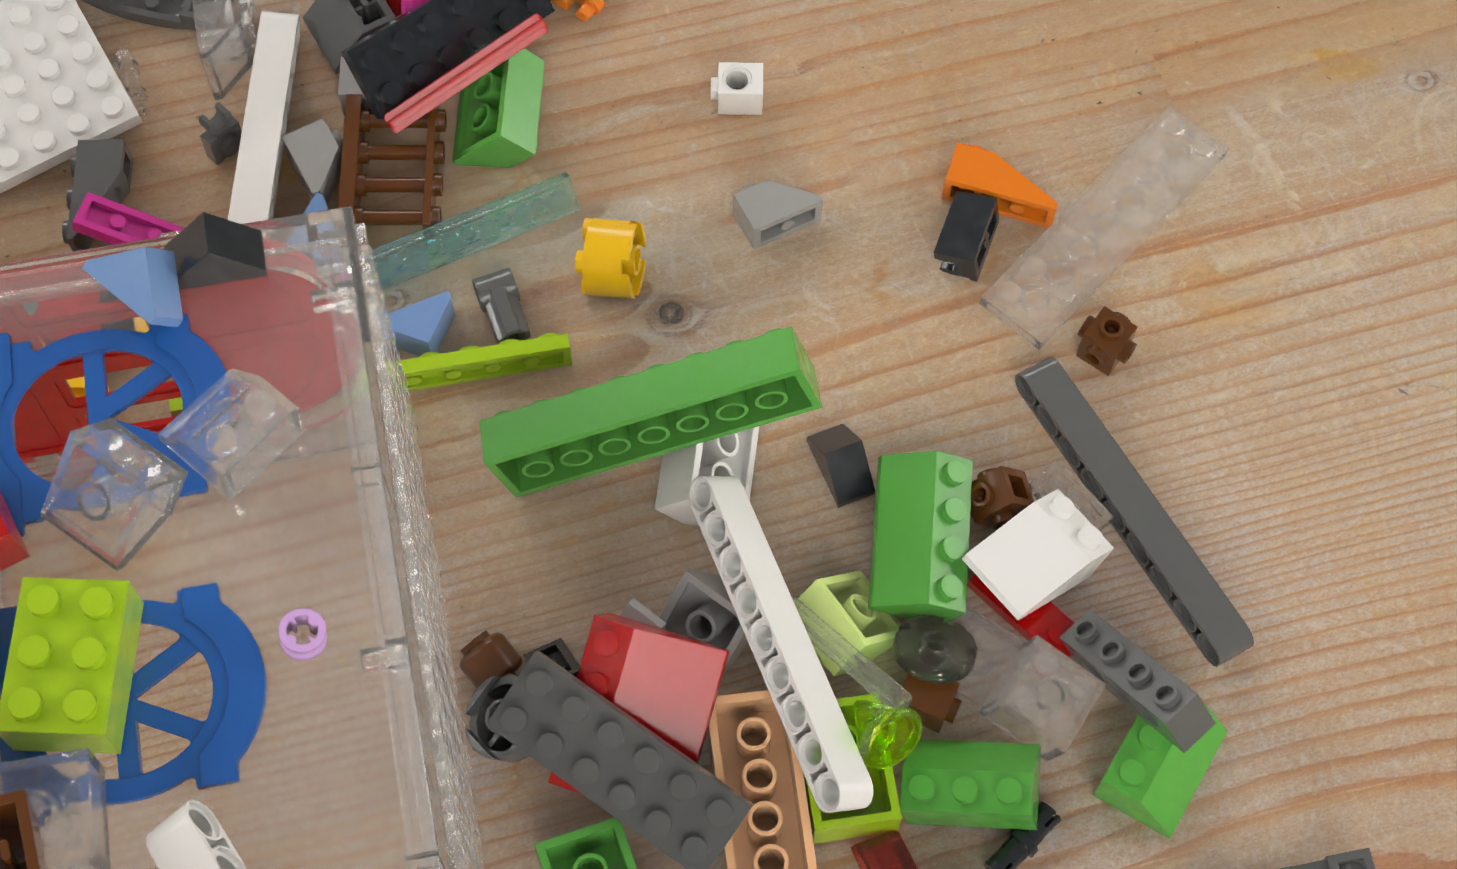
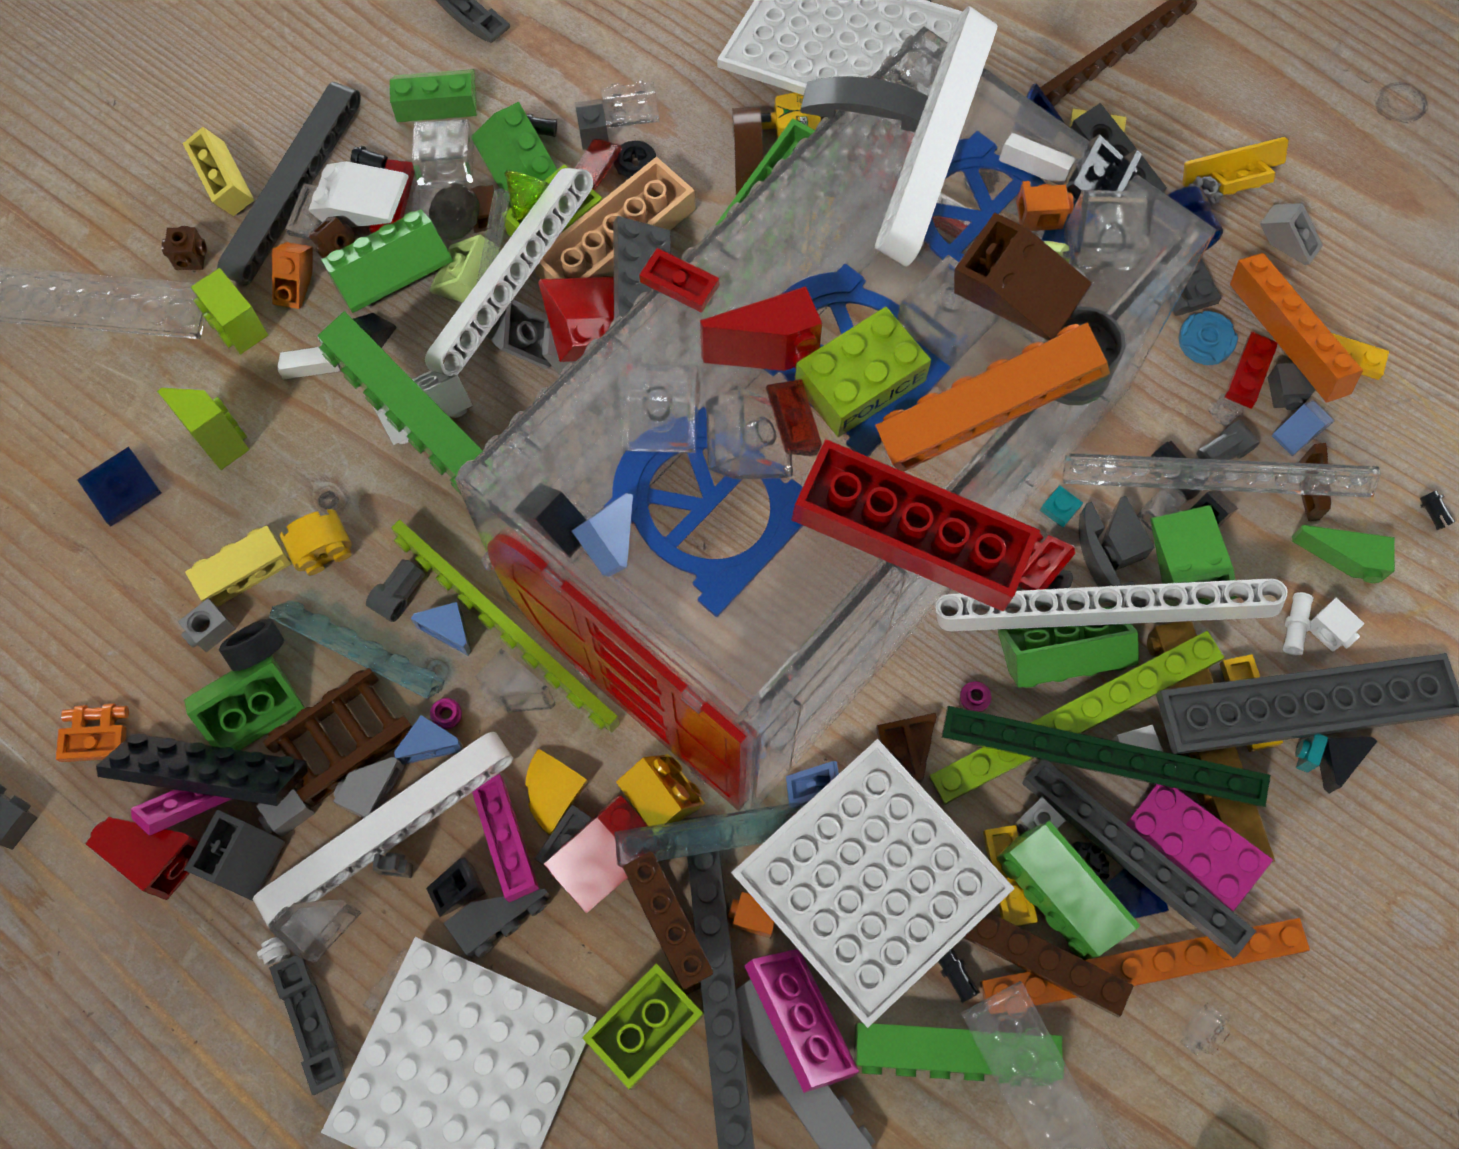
camera: 125 degrees left, 5 degrees up
lavender bush [278,608,327,661] -> none
axle [384,13,548,133] -> none
white brick [711,62,763,115] -> none
light grey slope [733,180,823,249] -> none
black hinge [933,190,999,282] -> none
orange slope [941,142,1058,229] -> none
dark grey brick [1060,610,1216,753] -> none
none -> clear blue plate [77,446,162,527]
none -> lime slope [157,387,250,470]
none -> light grey brick [178,598,236,652]
none -> light yellow brick [182,127,254,216]
none -> light yellow brick [185,525,292,607]
none -> lime brick [191,268,269,355]
none -> black tyre [219,619,284,671]
none -> orange slope [272,242,313,309]
none -> white slope [278,347,340,380]
none -> black pin [350,145,388,169]
none -> black slope [426,857,486,917]
none -> red plate [639,248,719,313]
none -> red slope [700,286,823,371]
none -> clear red slope [765,379,822,457]

